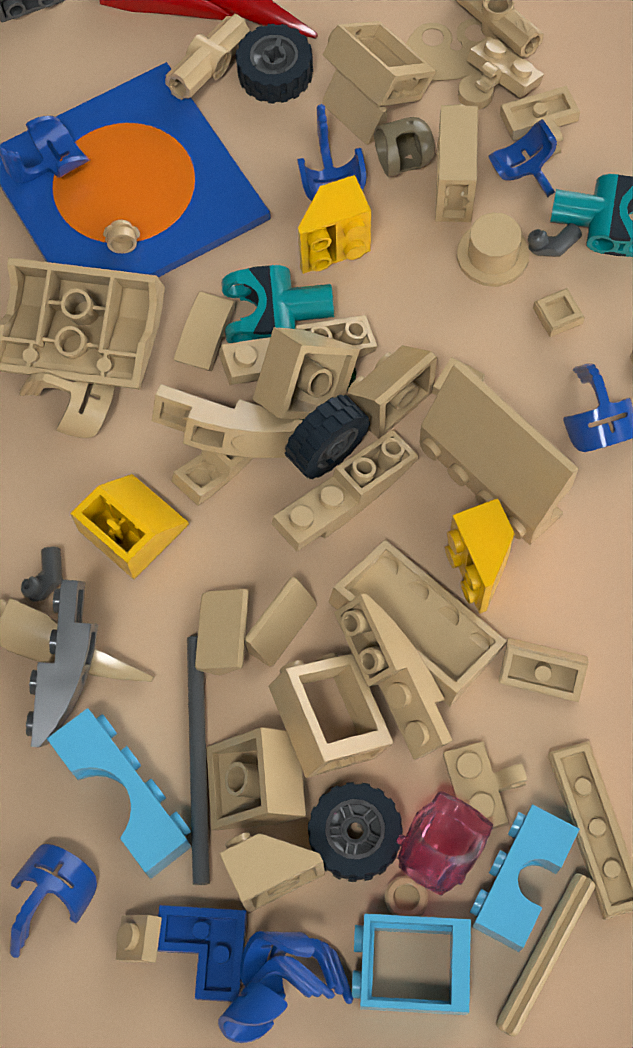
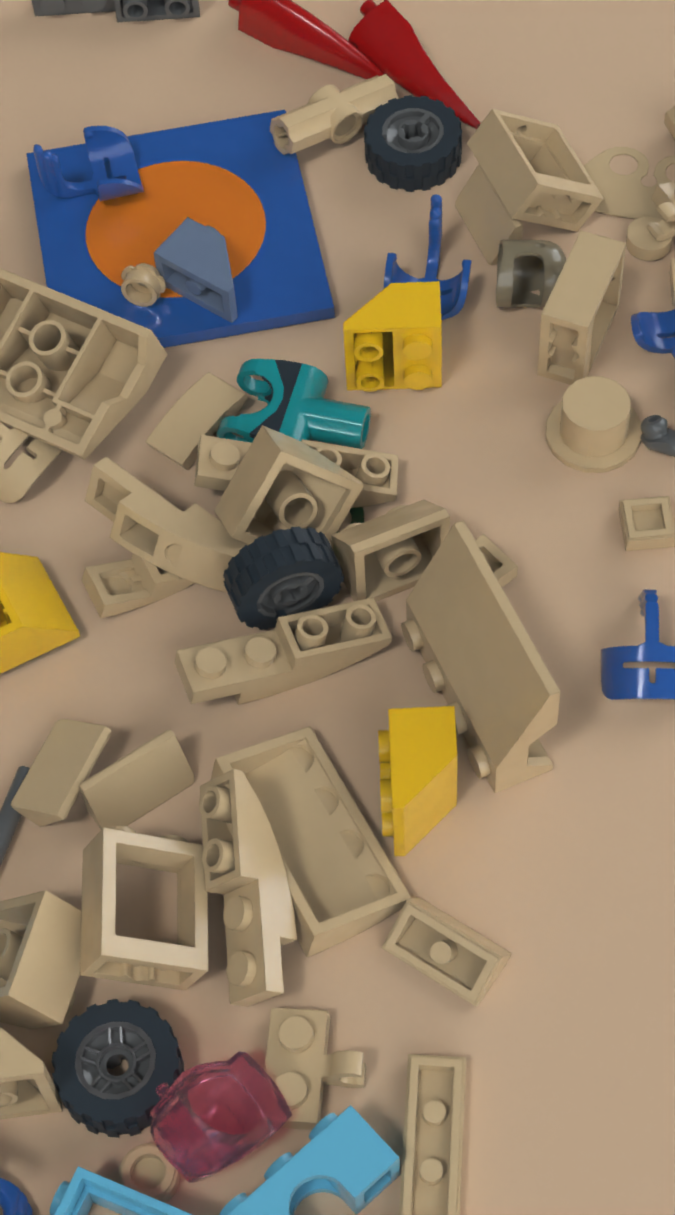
camera: 20 degrees right, 10 degrees down
none -> sand blue slope [154,217,238,323]

